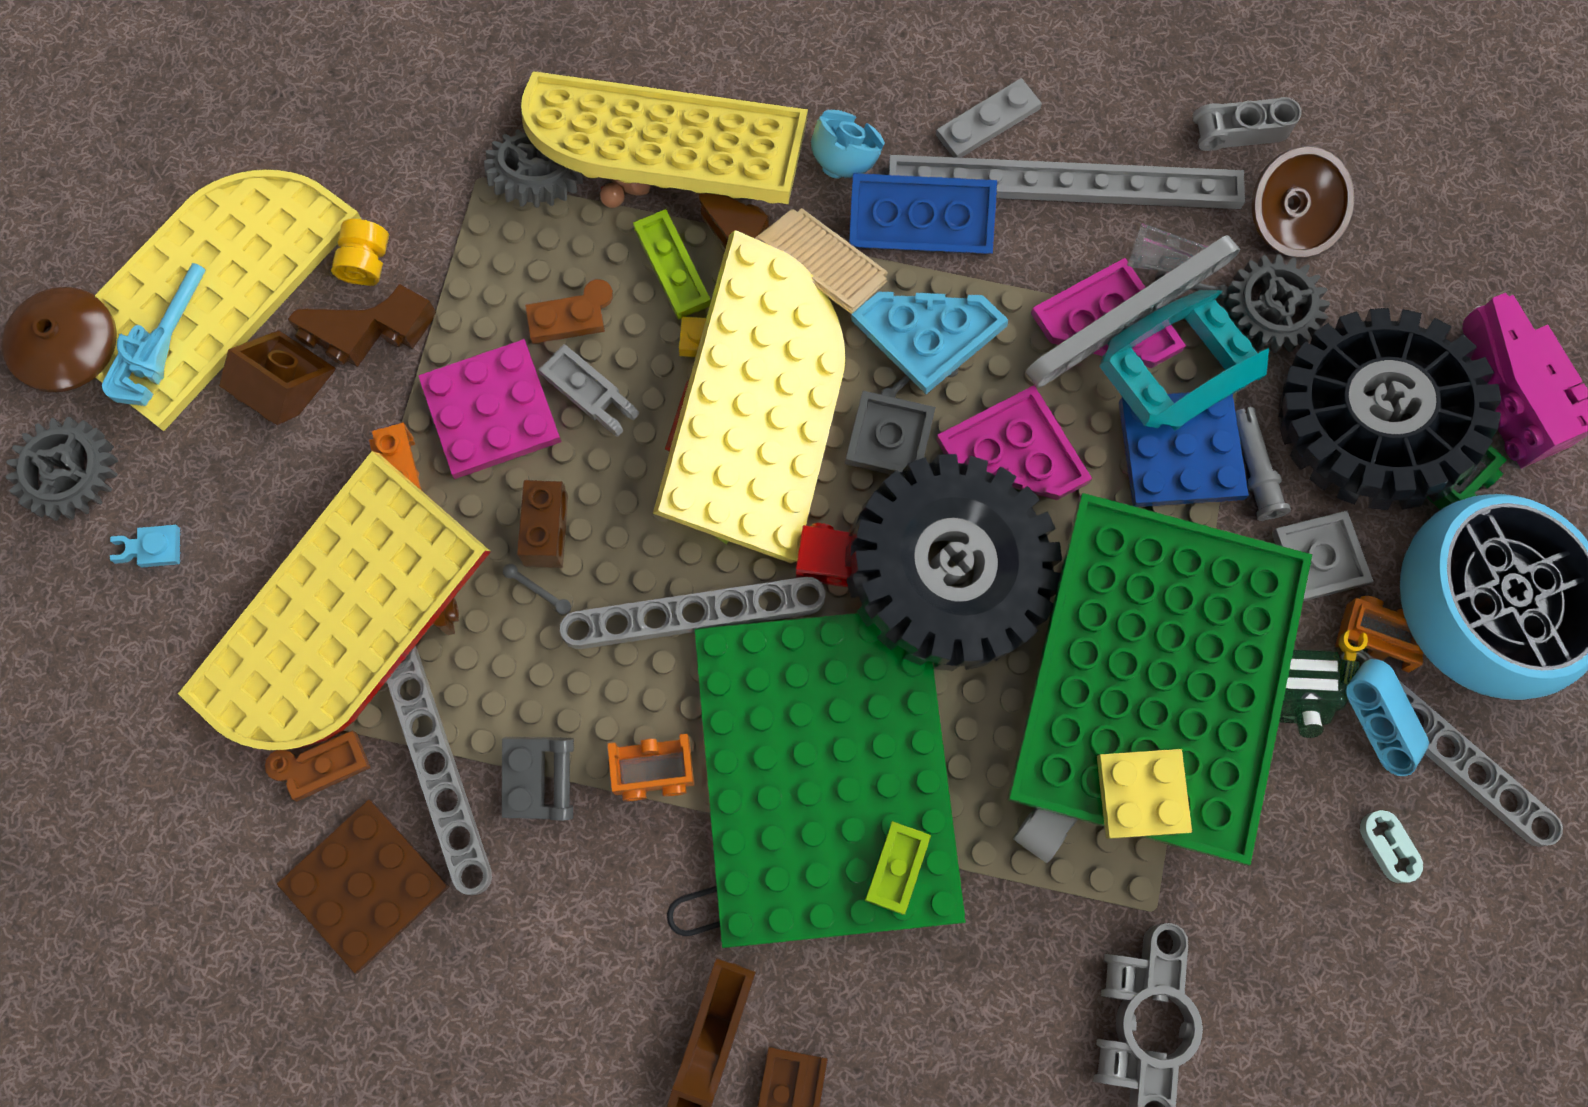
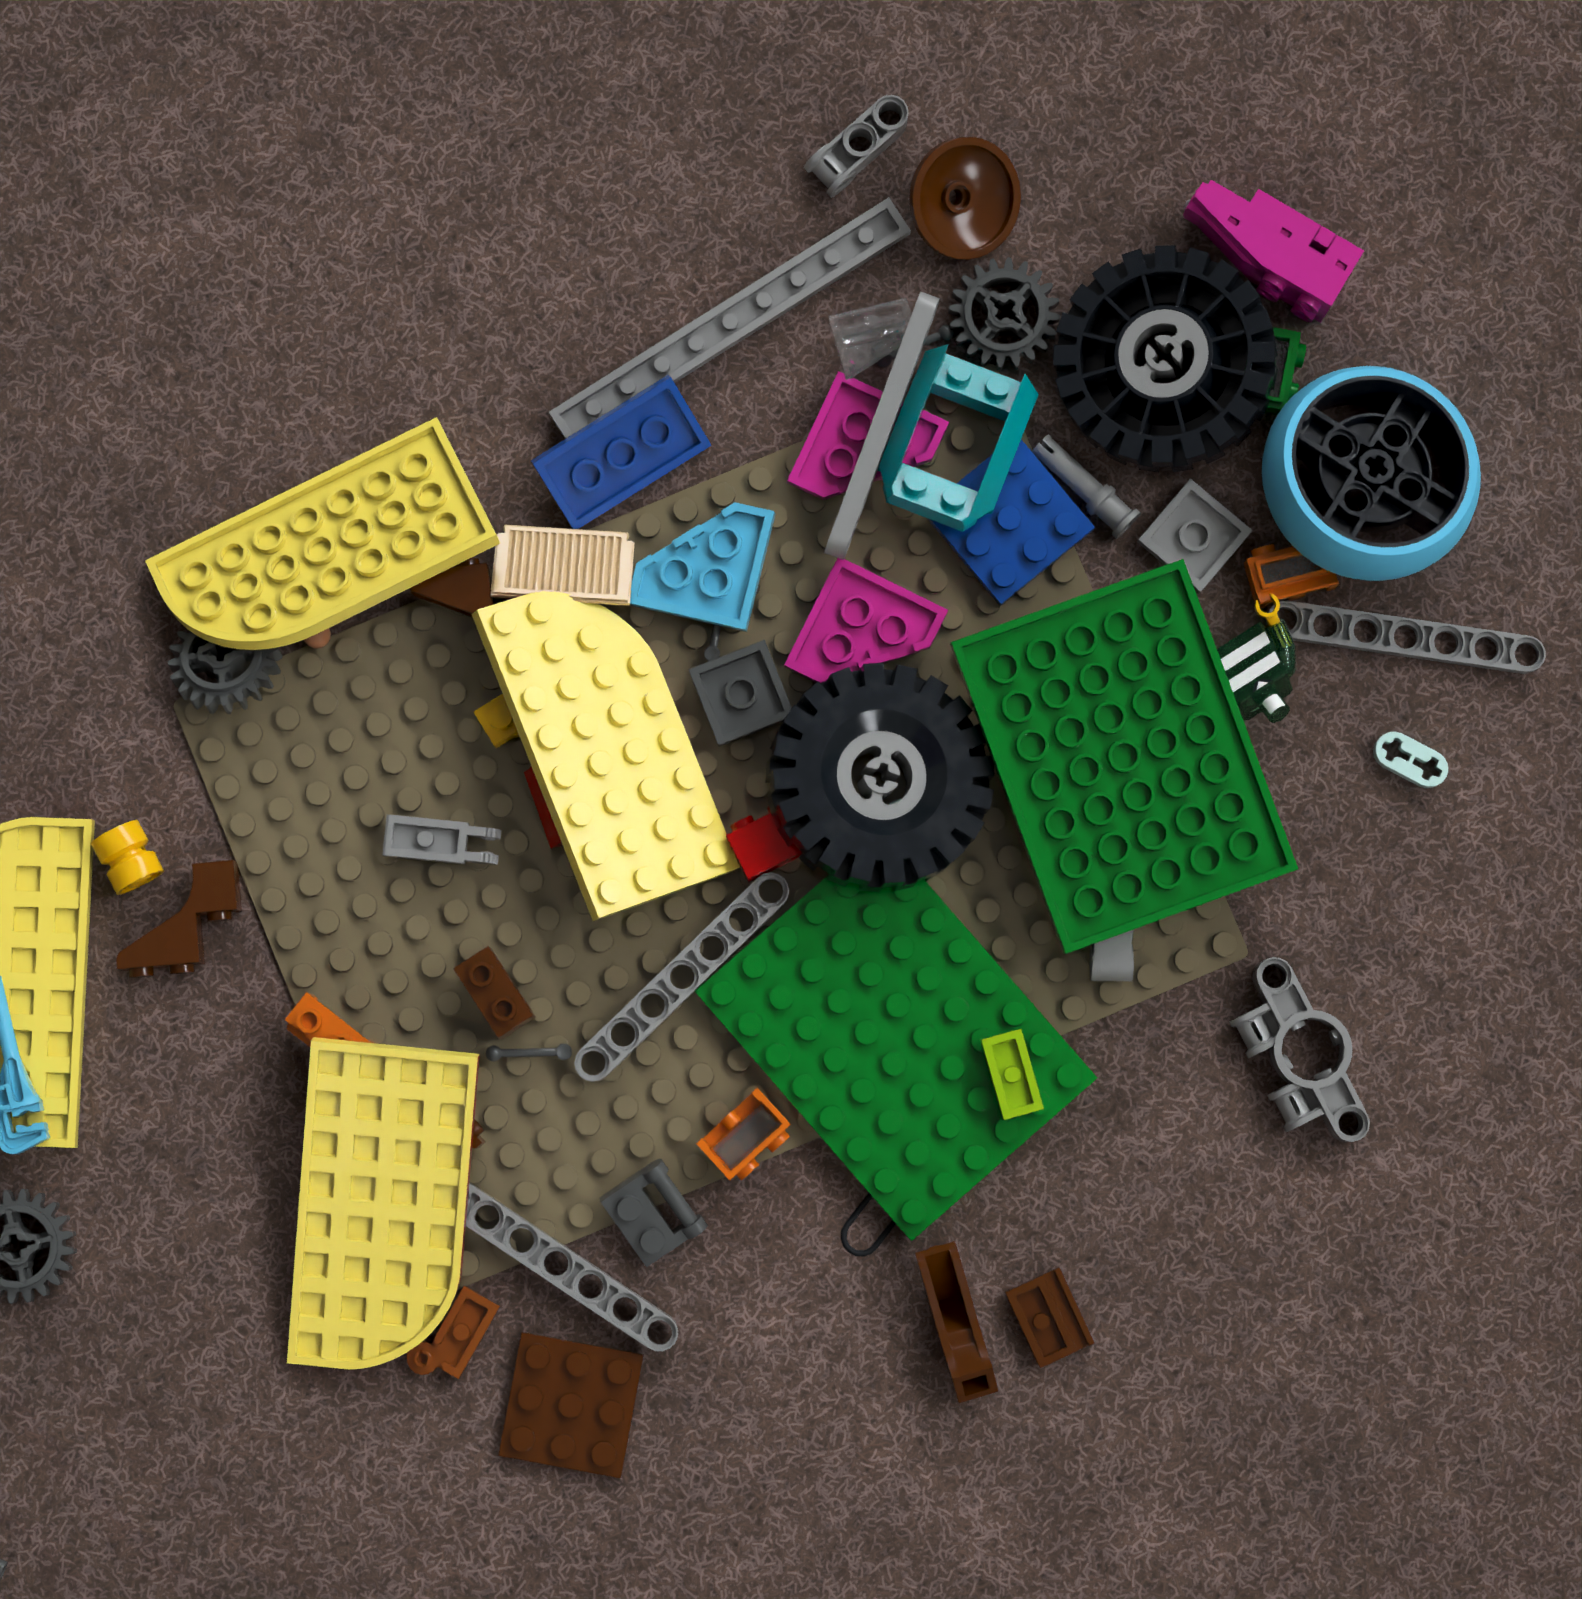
camera: 35 degrees left, 10 degrees up
medium azure plate [110,525,180,567] -> none
reddish brown slope [219,330,336,425] -> none
dark pink plate [418,339,562,479] -> none
dark orange hinge [525,279,613,344] -> none
lime plate [633,209,711,320] -> none
medium azure cylinder [811,110,885,179] -> none
light grey plate [936,78,1042,158] -> none
light yellow plate [1097,749,1192,839] -> none
medium azure beam [1346,659,1429,776] -> none

